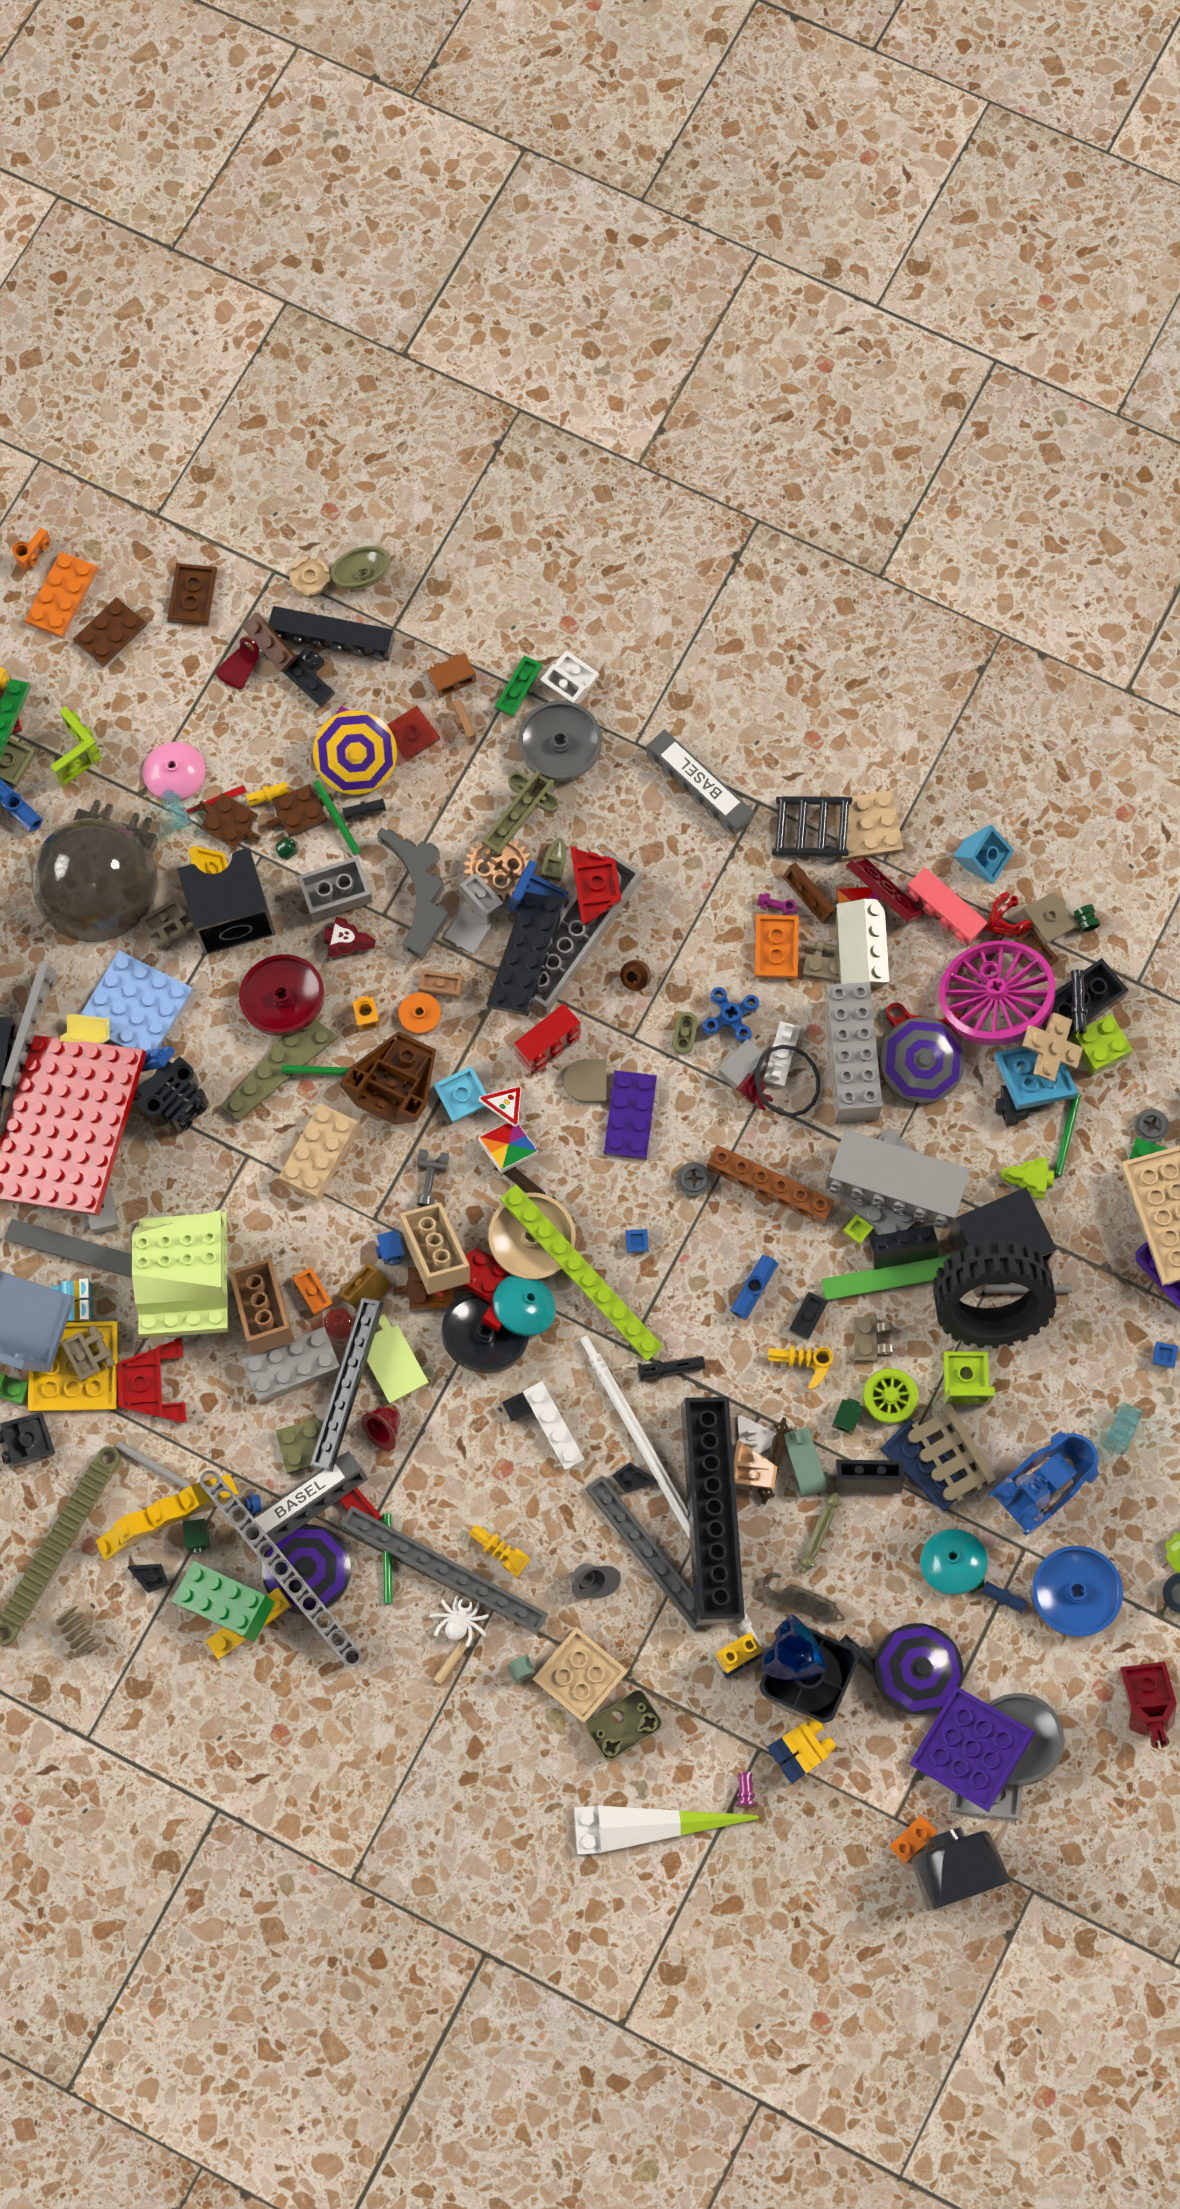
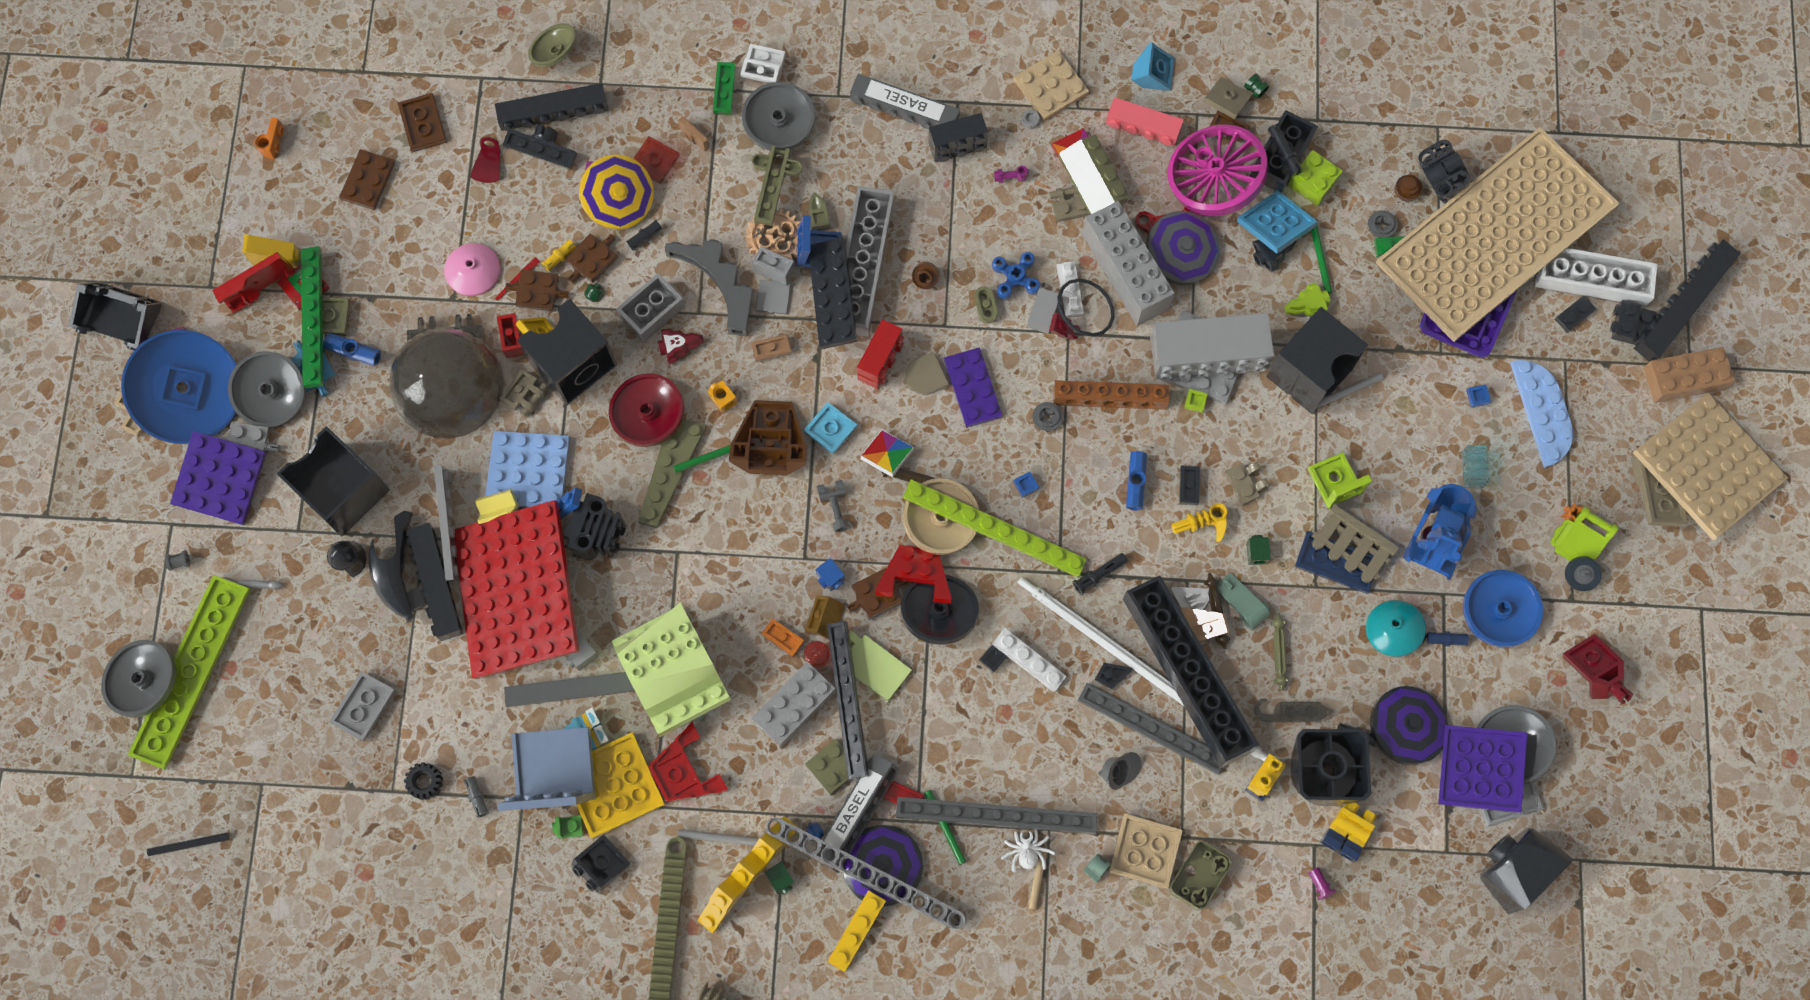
camera: 25 degrees left, 0 degrees up
orange plate [25,551,99,638] -> none
lime bracket [50,706,102,788] -> none
dark tan plate [61,1325,115,1382] -> none
black piece [127,1564,169,1594] -> none
clear light blue leg [161,790,192,832] -> none
brick [172,1561,275,1643] -> none
medium nougat brick [229,1258,296,1355] -> none
reddish brown plate [242,612,297,672] -> none
tan brick [278,1103,359,1203] -> none
tan tile [290,557,331,597] -> none
green bar [313,780,361,856] -> none
dark red piece [362,1404,401,1452] -> none
orange plate [399,993,441,1035] -> none
tan brick [400,1202,470,1294] -> none
dark orange brick [427,653,476,698] -> none
yellow piece [469,1525,531,1578] -> none
piece [479,1086,521,1127] -> none
teal dish [493,1275,556,1336] -> none
red wing [570,846,621,926] -> none
white plate [574,1806,759,1855] -> none
orange plate [755,914,799,979] -> none
clear blue brick [761,1614,827,1680] -> none
black bar [772,796,853,857] -> none
reddish brown plate [783,862,836,924] -> none
bright green tile [821,1255,951,1301] -> none
black brick [834,1459,905,1494] -> none
dark red tile [846,857,925,923] -> none
lime wheel [862,1368,919,1425] -> none
black brick [869,1225,938,1270] -> none
orange plate [888,1814,938,1864] -> none
black tyre [933,1241,1057,1349] -> none
red helmet [986,892,1032,938] -> none
tan plate [1022,1013,1083,1081] -> none
none -> red brick [497,313,524,359]
none -> black brick [928,113,988,162]

